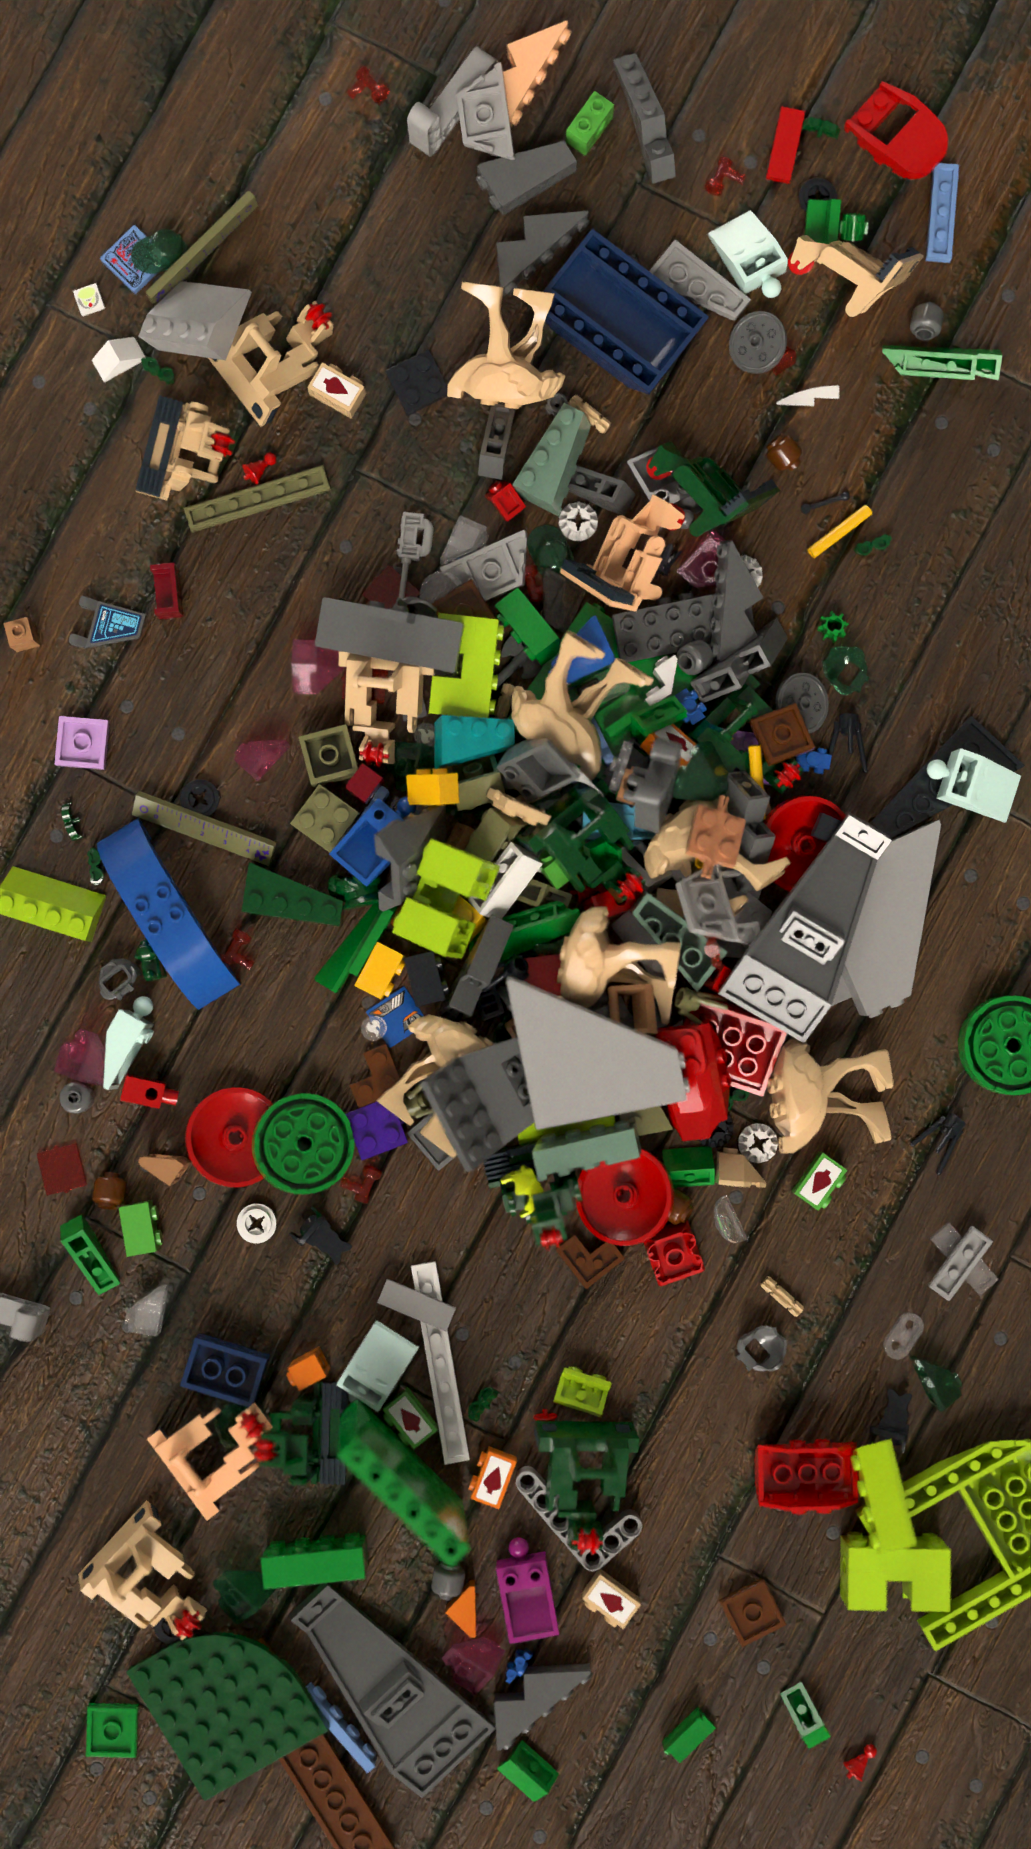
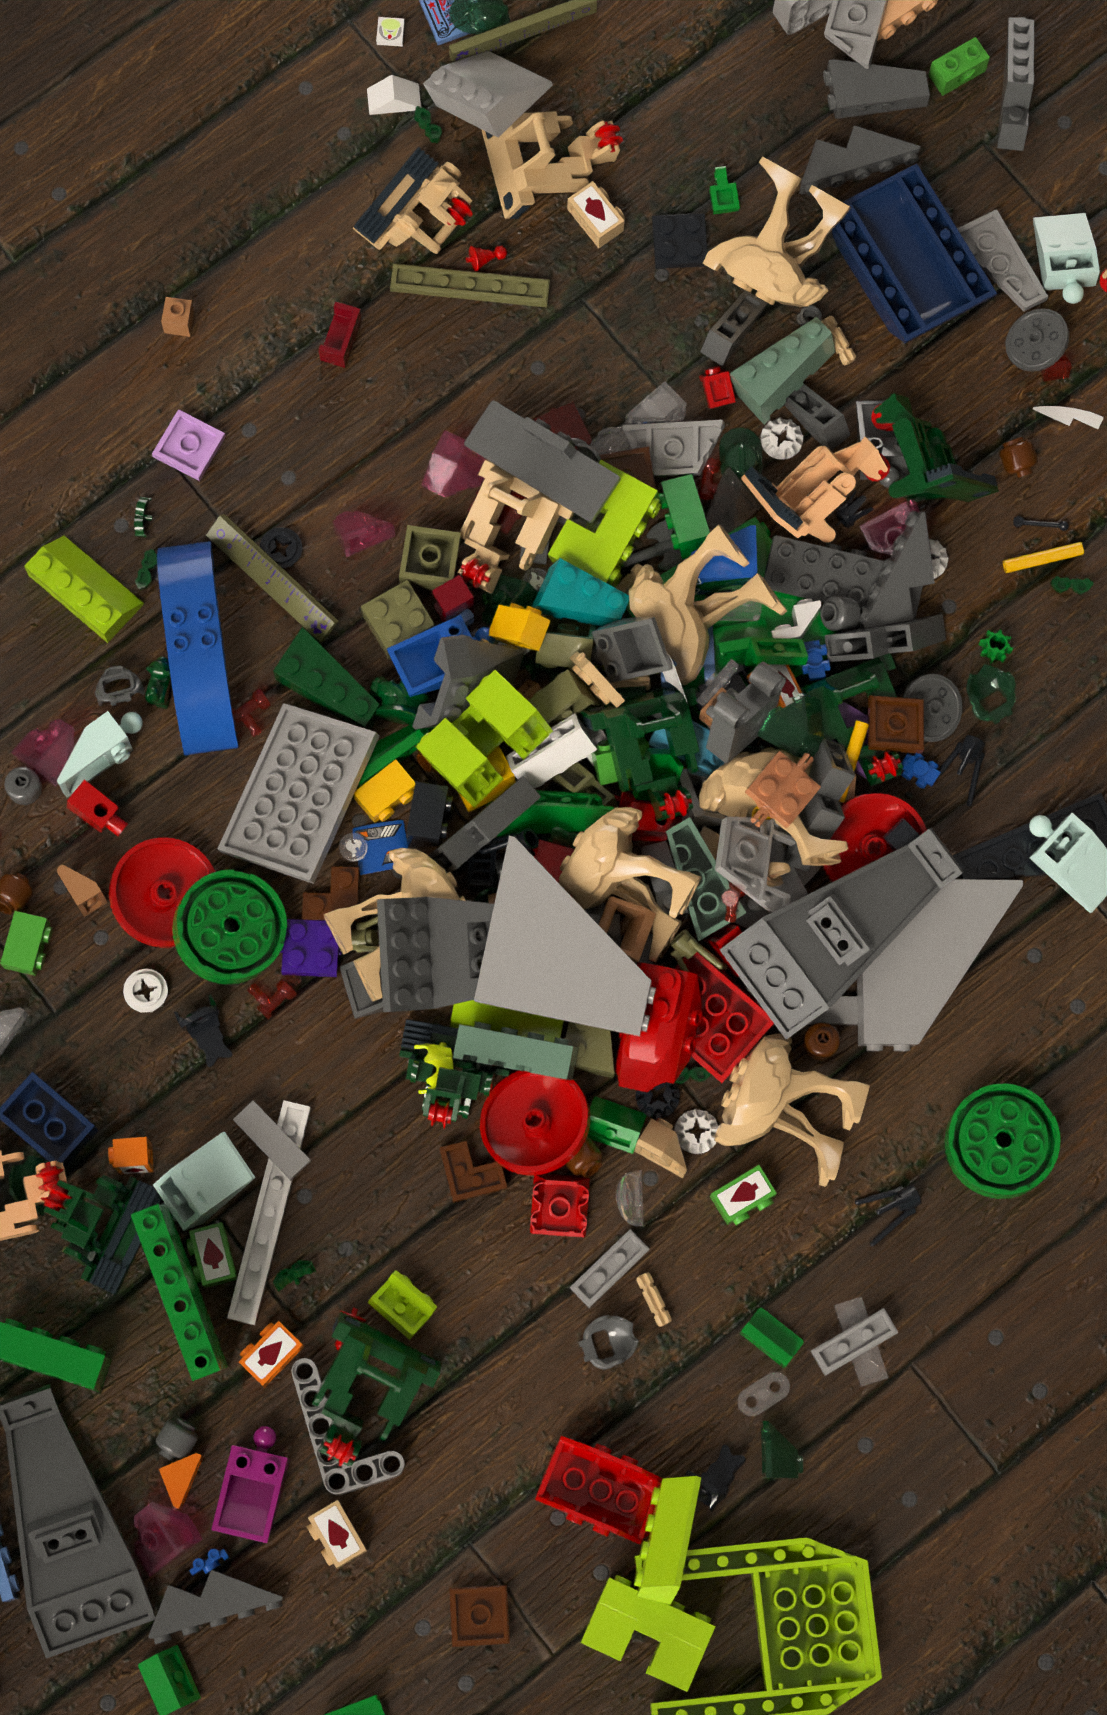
camera: 20 degrees right, 10 degrees down
flag [69,596,146,648] -> none
light grey piece [397,512,433,600] -> none
clear red piece [704,157,746,196] -> none
none -> light grey plate [218,703,379,884]
none -> light grey tile [570,1229,650,1308]
none -> green plate [709,166,740,214]
none -> green panel [740,1308,804,1368]
none -> reddish brown head [803,1022,840,1060]

